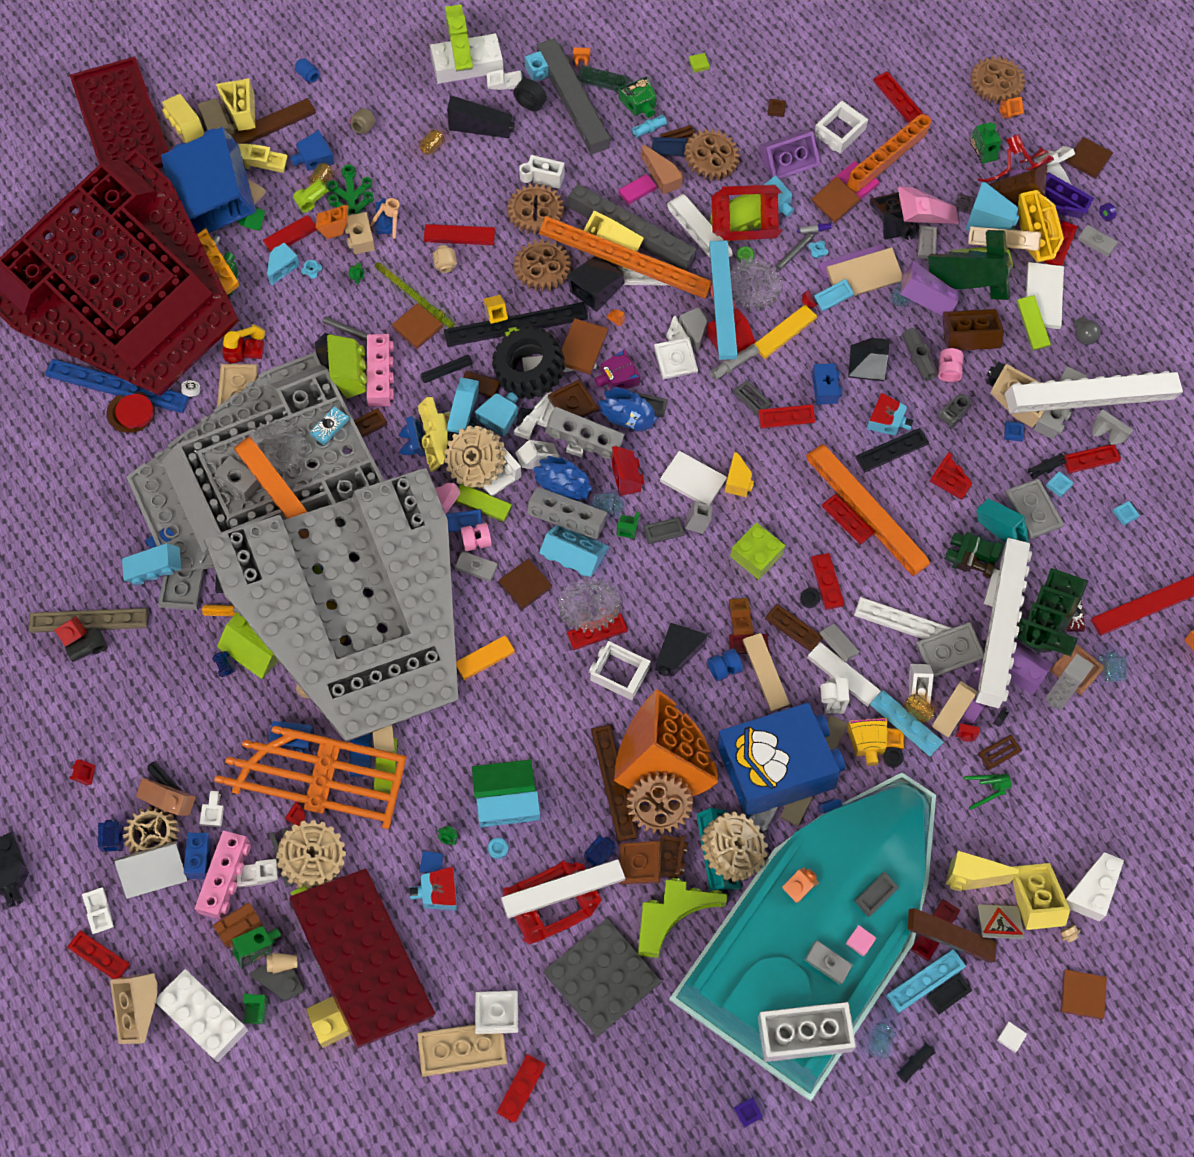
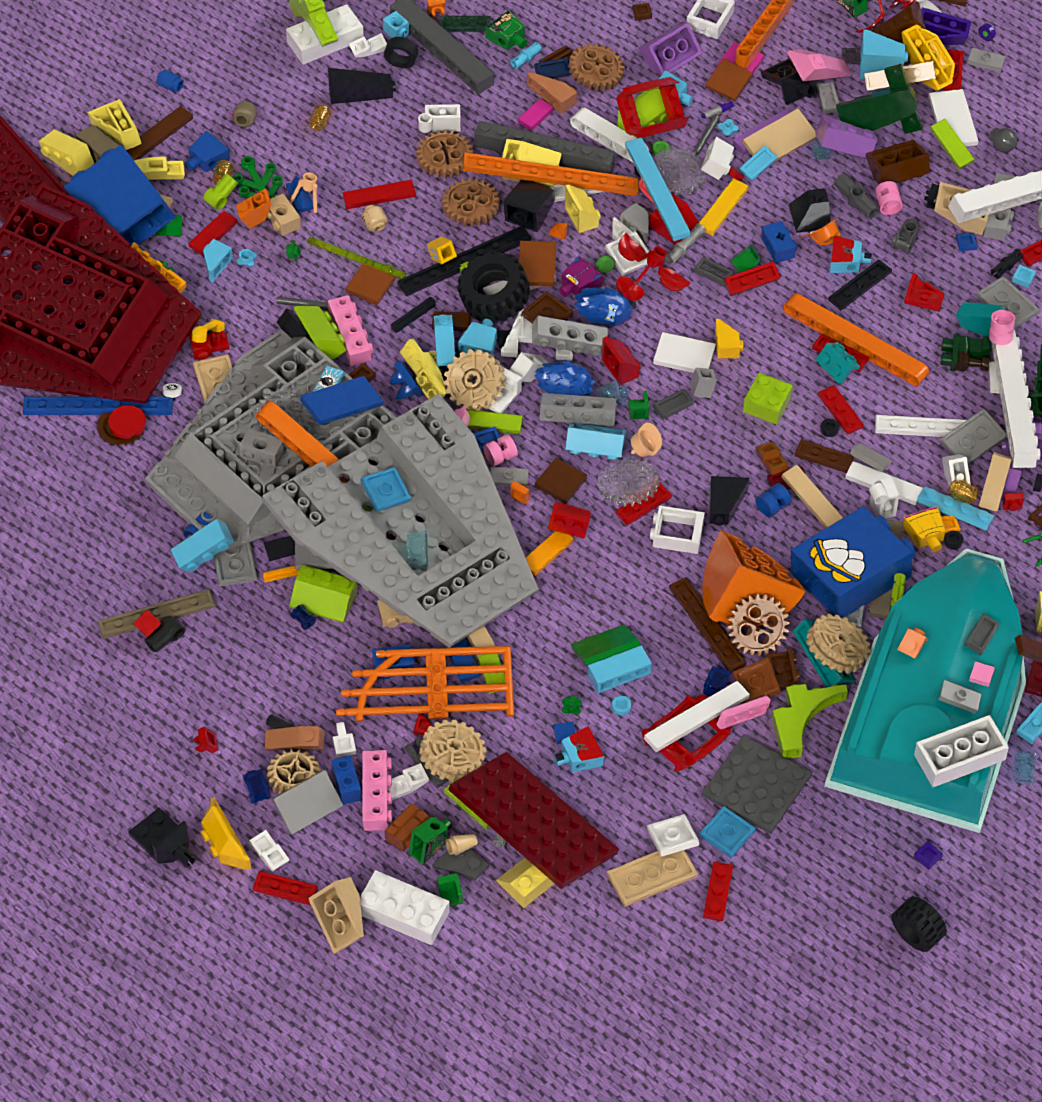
camera: 15 degrees left, 10 degrees down
none -> yellow wedge [200,797,251,870]
none -> blue tile [300,376,383,425]
none -> dark azure tile [360,467,412,512]
none -> clear light blue tile [407,531,428,570]
none -> orange tile [510,481,530,504]
none -> red bracket [548,502,591,539]
none -> light yellow slope [565,184,601,233]
none -> bright green tile [596,256,615,274]
none -> red plant [616,232,691,301]
none -> light nougat piece [630,422,662,457]
none -> dark azure tile [699,806,756,858]
none -> white brick [701,137,734,180]
none -> bright pink tile [716,696,771,729]
none -> green panel [731,244,761,273]
none -> orange piece [799,217,841,245]
none -> teal bracket [815,342,860,384]
none -> lime axle [890,573,906,608]
none -> bright pink wheel [989,310,1015,345]

